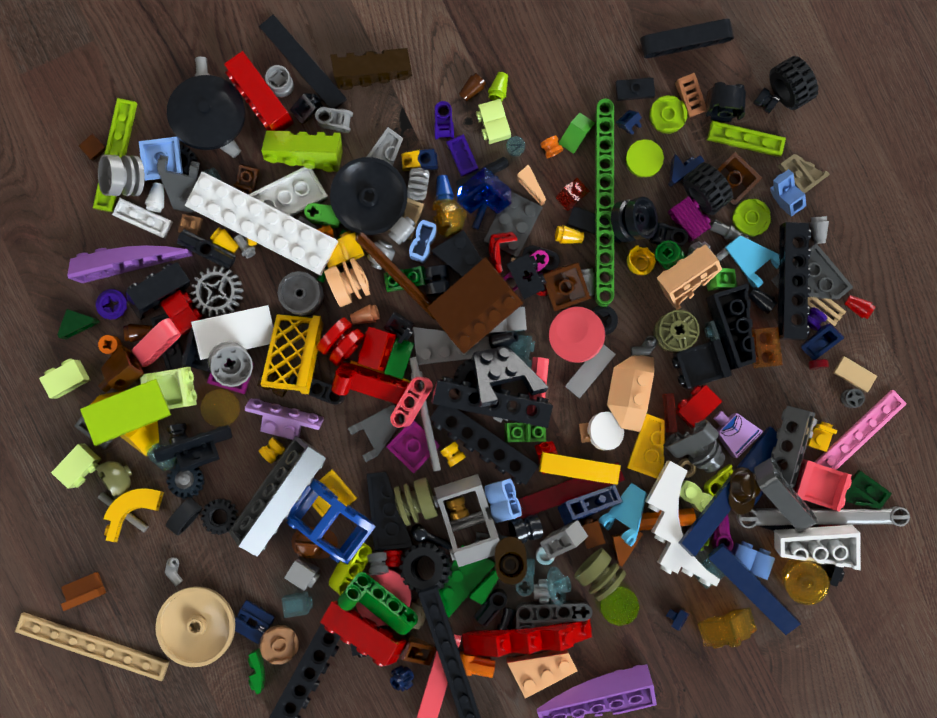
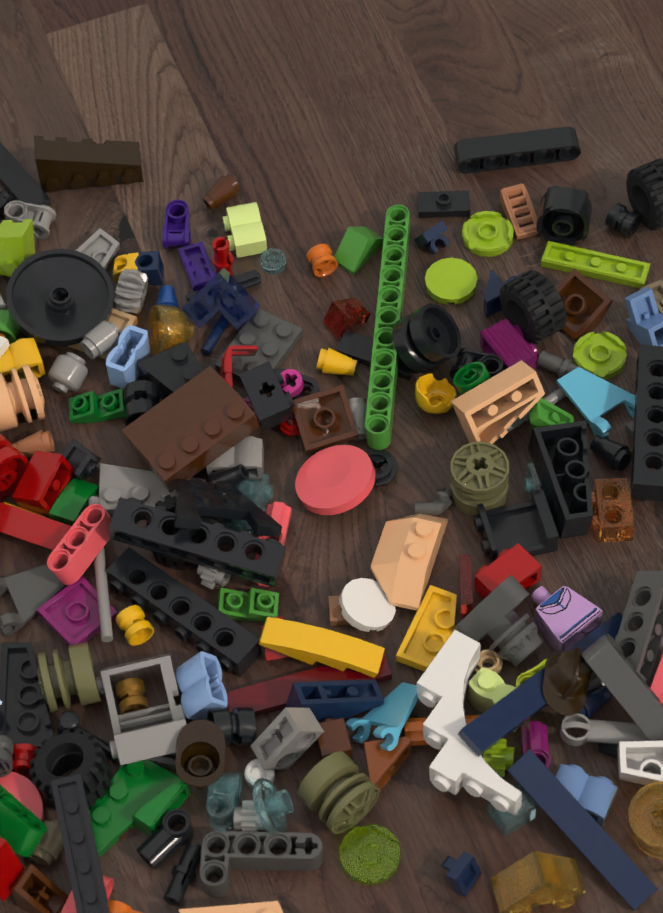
camera: 10 degrees right, 30 degrees down
reddish brown axle [355,232,436,320] -> none
red arch [462,619,592,657] -> none
lime cone [488,72,508,102] -> none
light nougat slope [517,165,546,206] -> none
light grey tile [564,344,616,399] -> none
none -> red pin [212,237,234,282]

